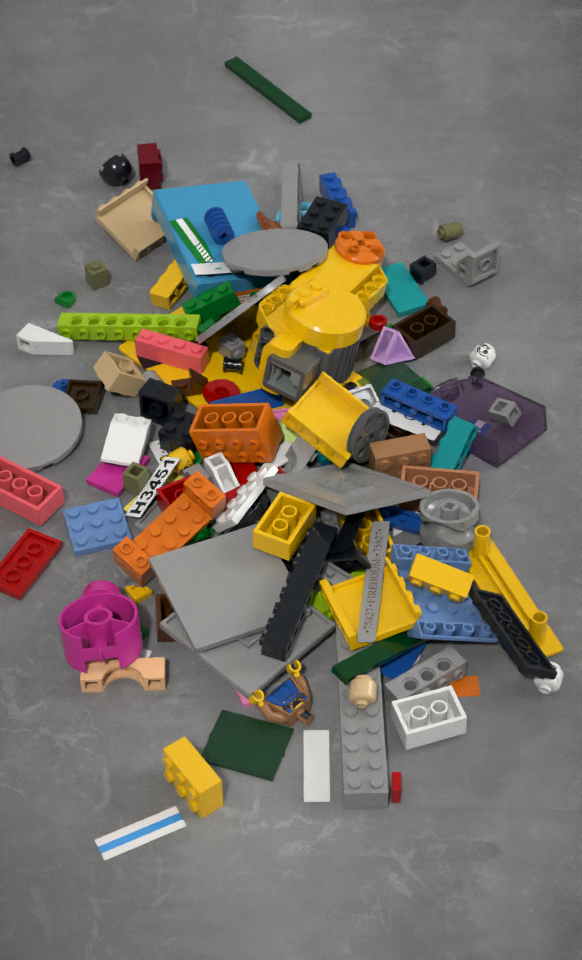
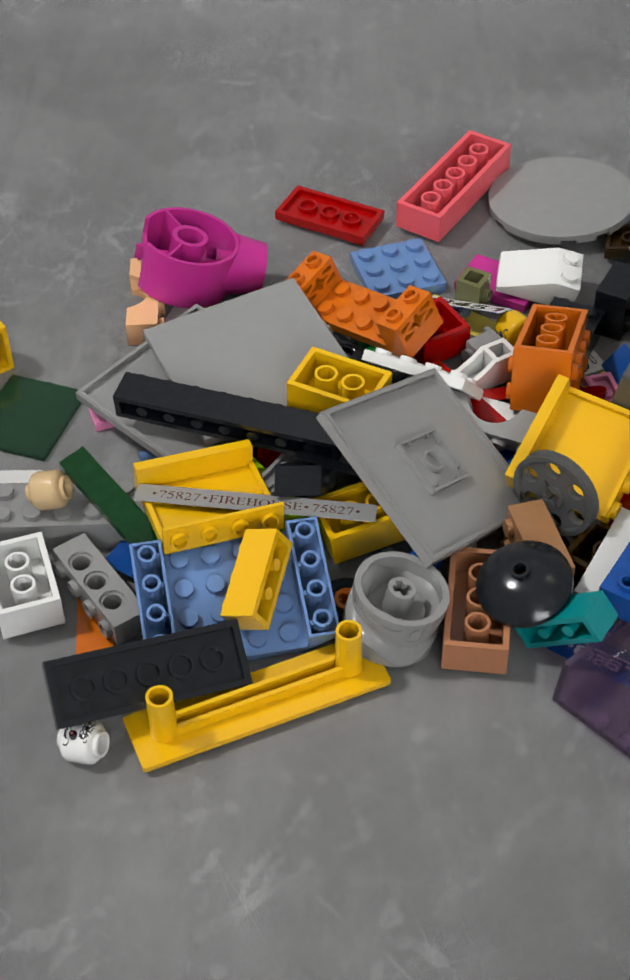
camera: 90 degrees right, 0 degrees up
torso [249,660,314,727] -> none
none -> black dish [476,540,574,628]

